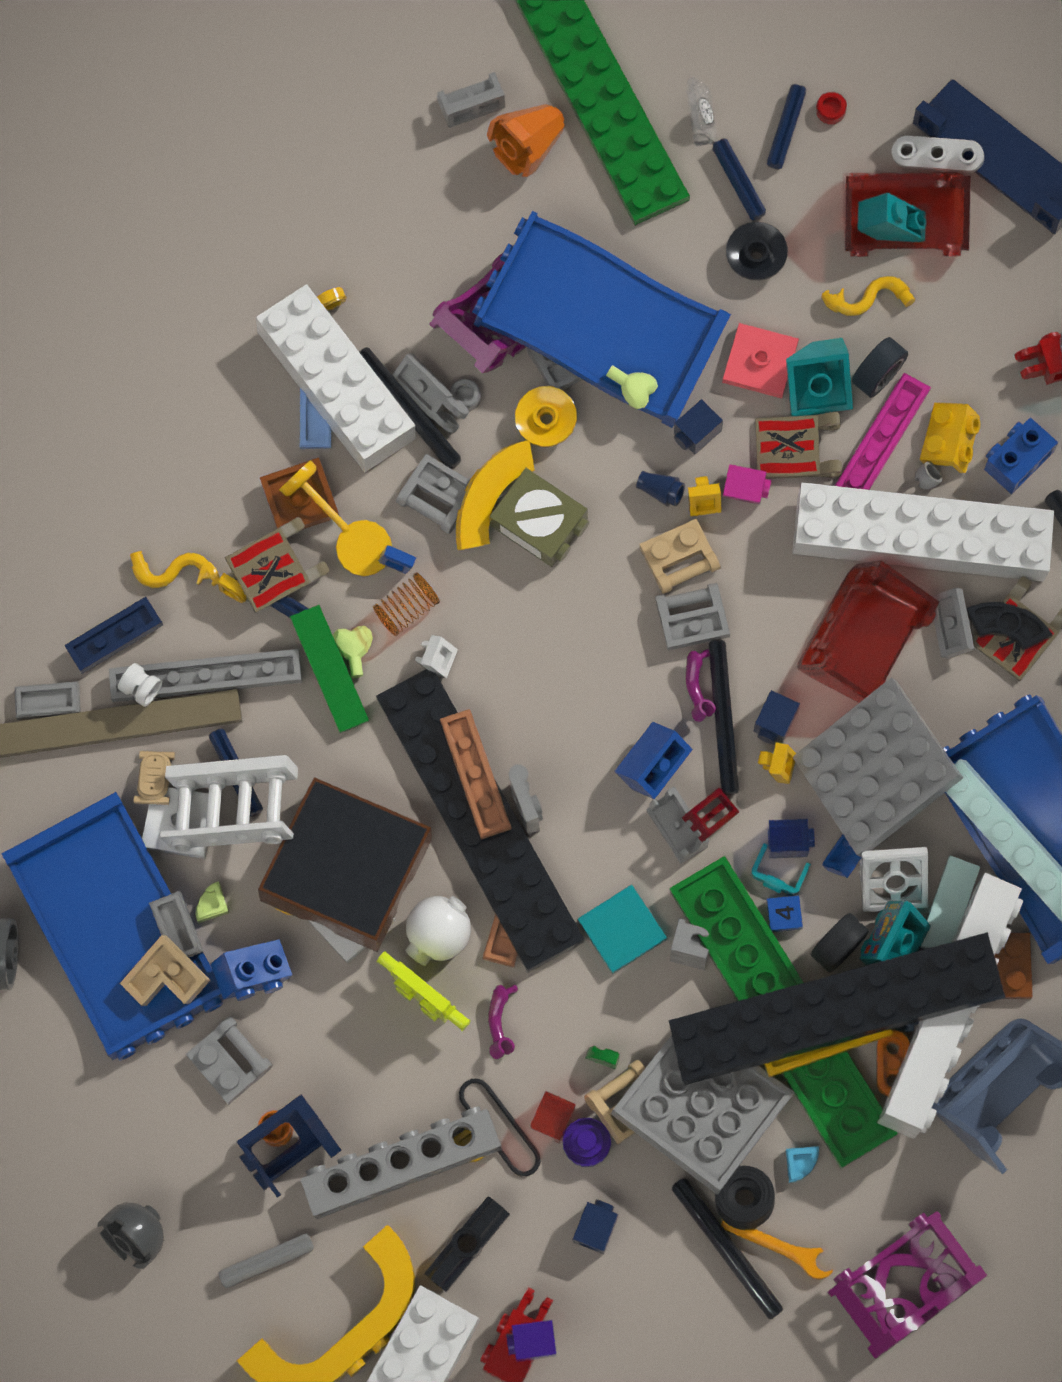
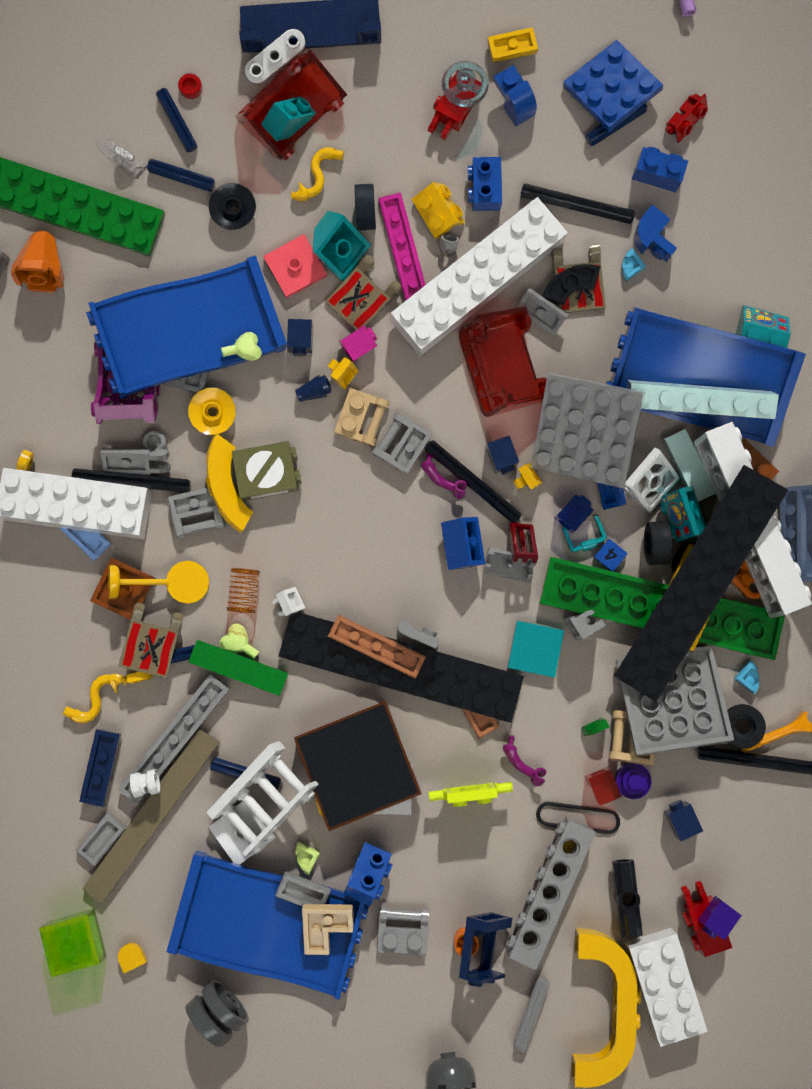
camera: 55 degrees left, 10 degrees up
tan piece [134,751,175,805] -> none
blue tile [378,545,417,574] -> none
white brick [405,896,471,966] -> none

